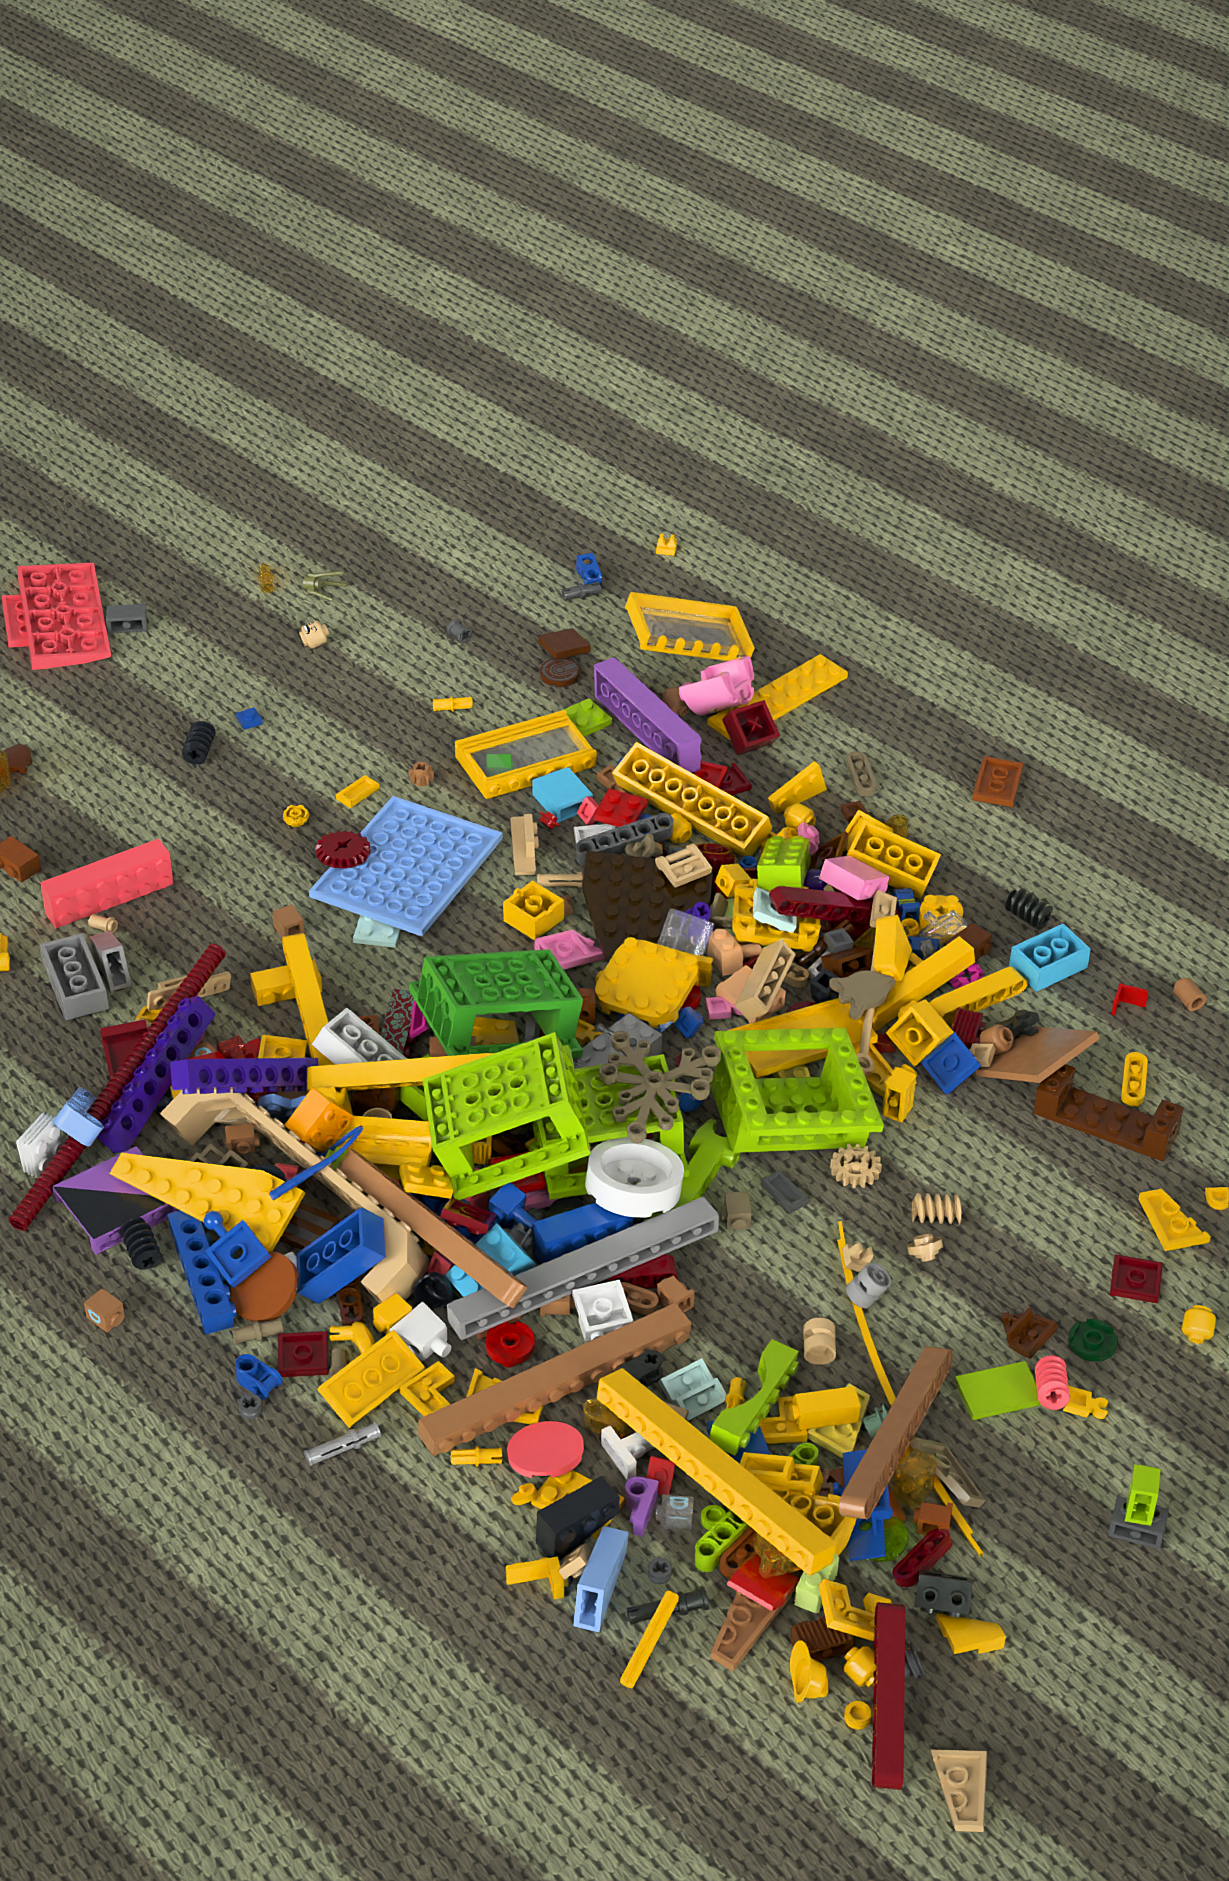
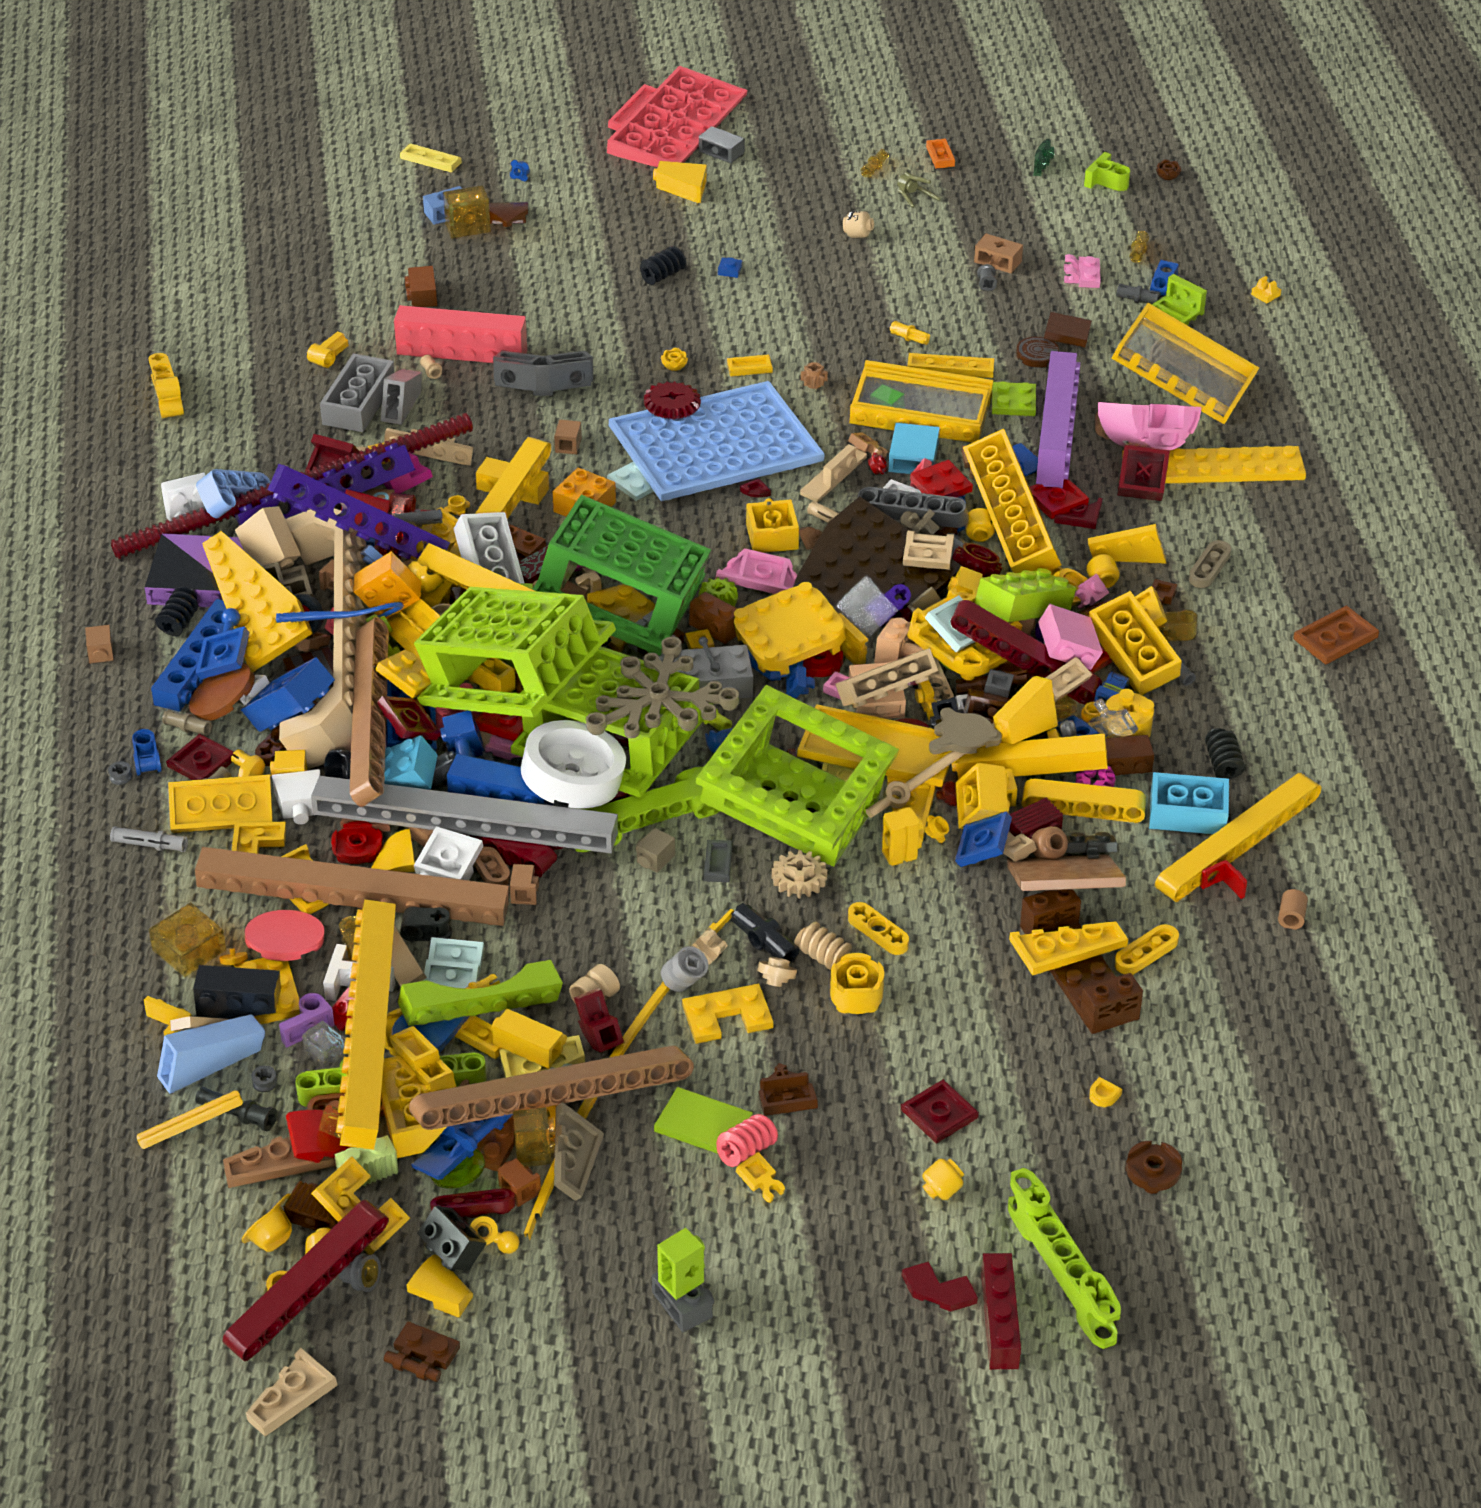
camera: 40 degrees right, 0 degrees up
yellow axle [450,1446,502,1467] -> none
dark green tile [1068,1319,1118,1362] -> none
yellow wing [1138,1189,1211,1251] -> none
none -> clear yellow brick [149,902,226,977]
none -> tan brick [235,506,301,571]
none -> yellow slope [371,829,415,873]
none -> reddish brown plate [384,1321,460,1382]
none -> dark grey pin [394,509,443,528]
none -> yellow plate [444,495,470,516]
none -> yellow plate [470,1216,520,1254]
none -> dark grey brick [493,350,593,396]
none -> light orange brick [553,468,616,517]
none -> dark red brick [574,988,624,1053]
none -> yellow slope [653,161,707,203]
none -> yellow plate [682,983,773,1044]
none -> black piece [731,903,799,964]
none -> dark red tile [740,478,771,498]
none -> yellow brick [830,953,884,1014]
none -> medium nougat plate [848,432,889,459]
none -> yellow beam [848,902,909,955]
none -> yellow plate [907,353,995,378]
none -> yellow plate [915,680,937,720]
none -> orange plate [926,139,955,169]
none -> medium nougat brick [974,234,1023,274]
none -> yellow wing [1009,921,1128,976]
none -> clear green slope [1033,139,1054,176]
none -> bright pink plate [1064,254,1100,288]
none -> lime tile [1084,152,1130,191]
none -> clear yellow pin [1129,231,1149,263]
none -> lime plate [1140,274,1207,326]
none -> yellow beam [1155,773,1322,902]
none -> reddish brown plate [1156,159,1181,180]

